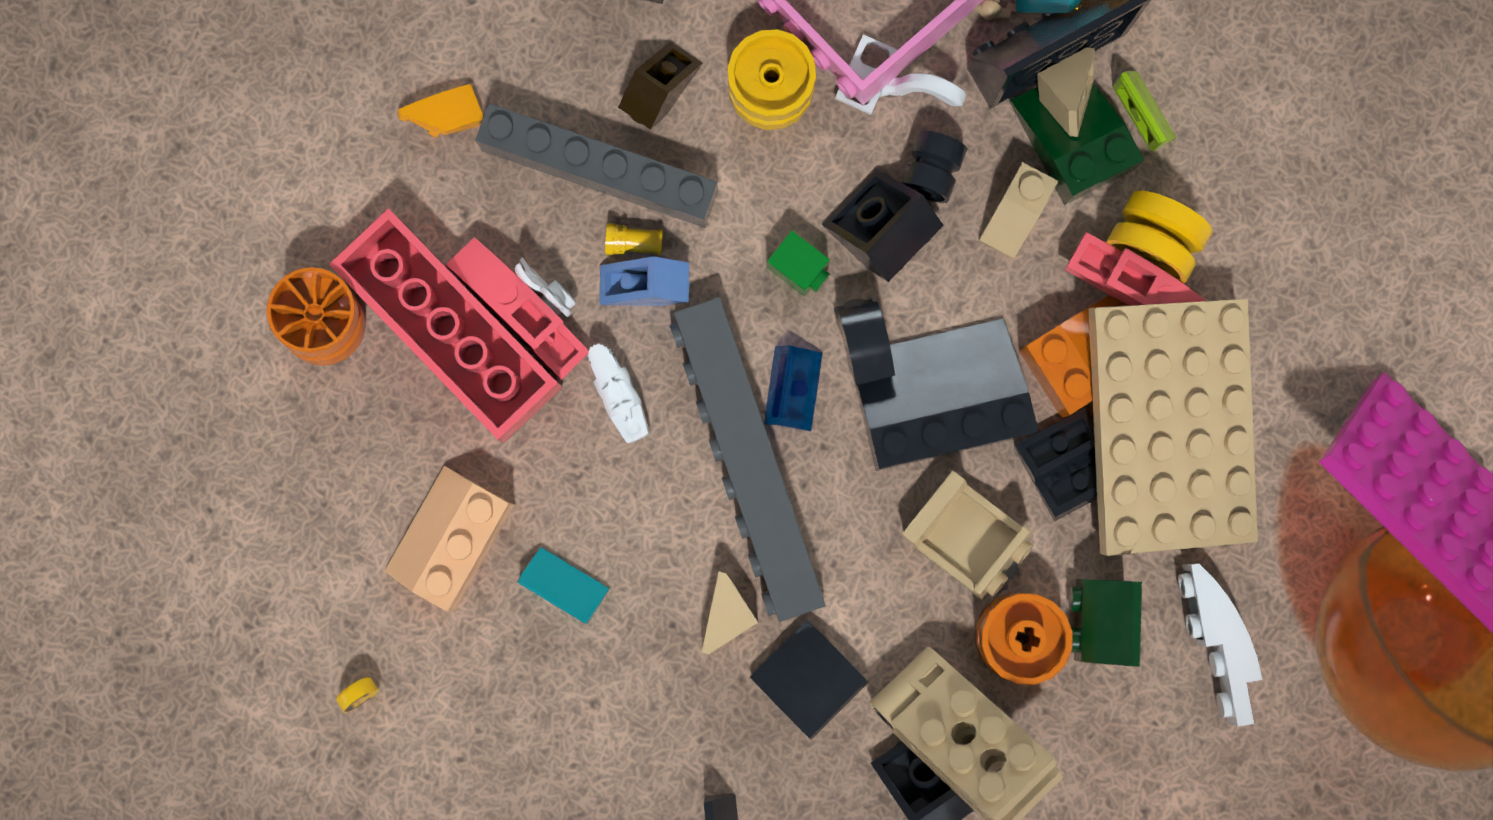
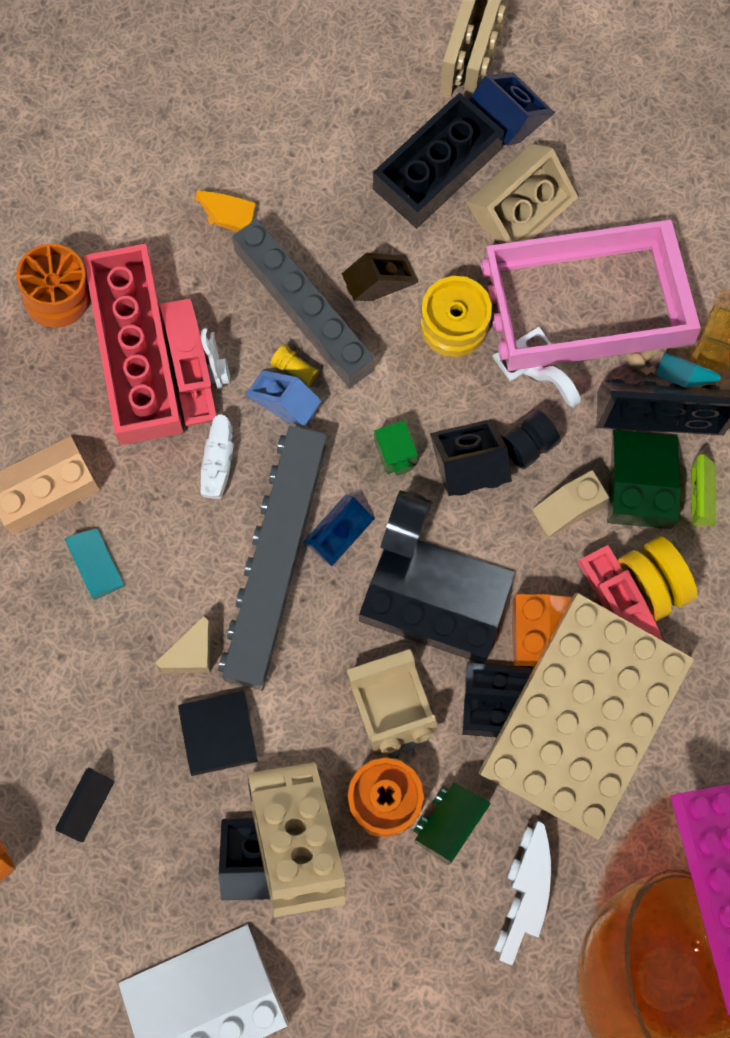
camera: 30 degrees right, 10 degrees down
tan slope [1037,48,1095,137] -> none

